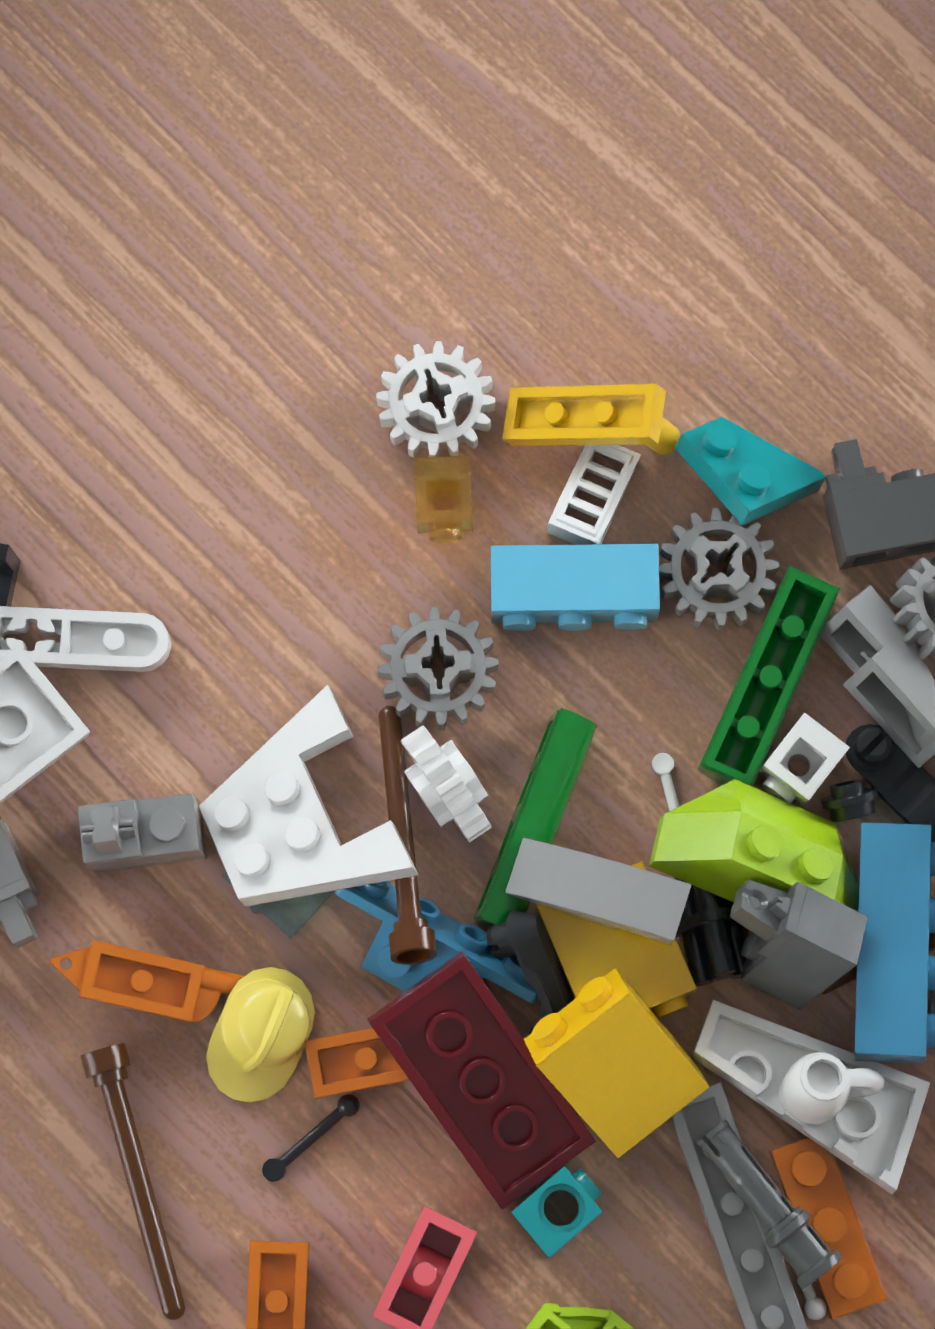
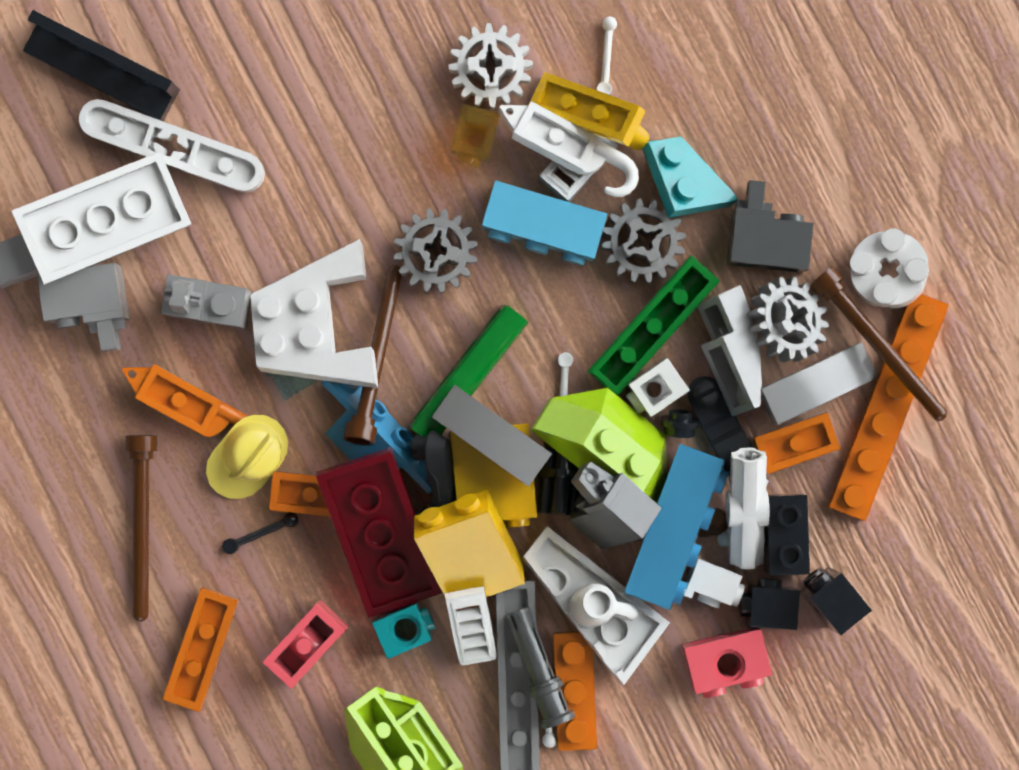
camera: 15 degrees right, 10 degrees up
white gear [401,725,492,843] -> none
none -> white slope [445,586,497,666]
none -> white plate [498,101,639,197]
none -> white hinge [596,17,617,95]

